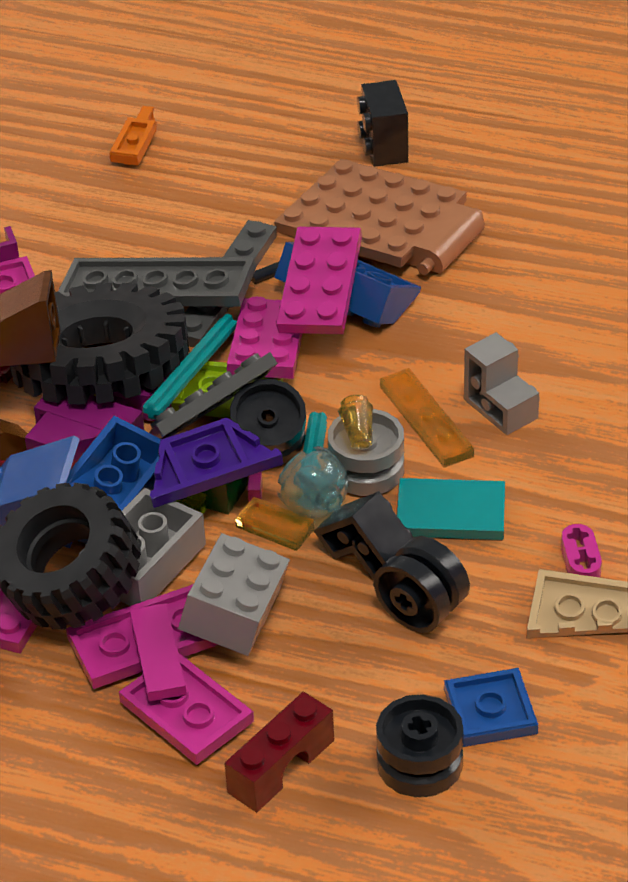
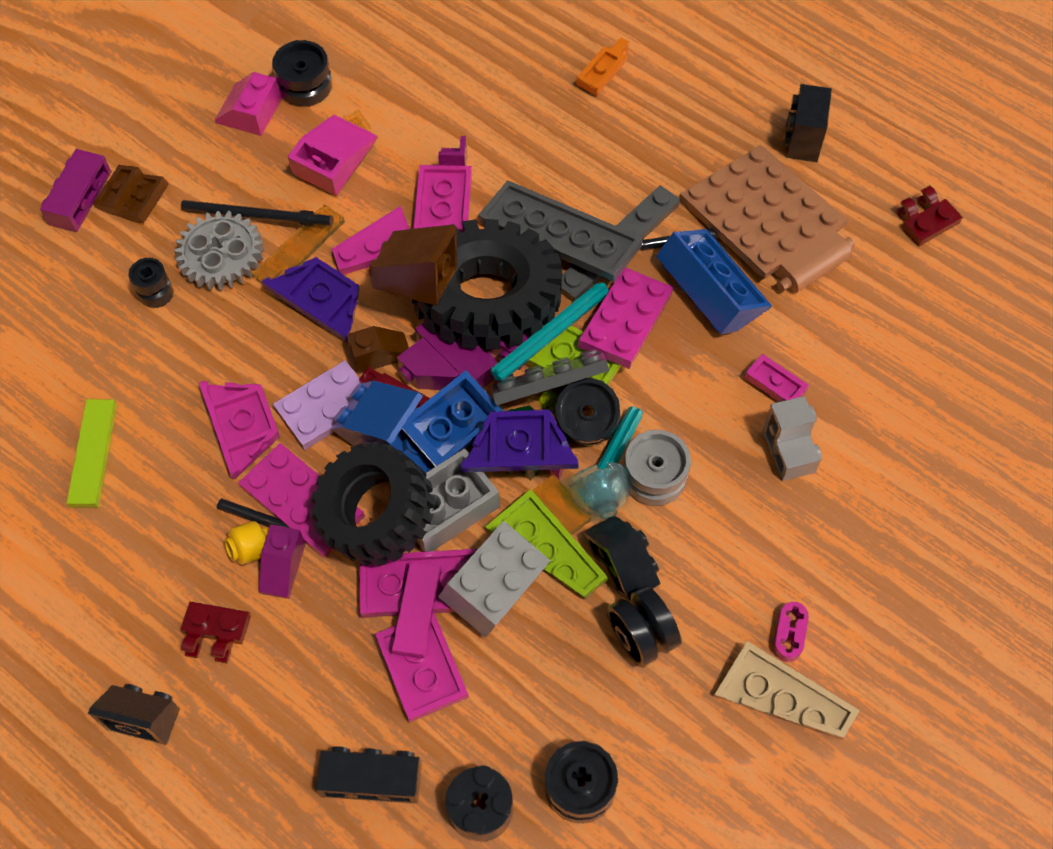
camera: 20 degrees right, 20 degrees up
dark red arch [224,691,334,813] -> none
dark pink plate [277,226,362,334] -> none
clear yellow cone [338,395,373,450] -> none
clear yellow tile [380,368,474,468] -> none
teal tile [397,478,505,540] -> none
blue tile [444,668,539,747] -> none
none -> black brick [316,747,422,804]
none -> black brick [446,766,513,842]
none -> lime wing [485,489,609,599]
none -> dark pink plate [744,354,809,402]
none -> dark red plate [897,185,963,247]

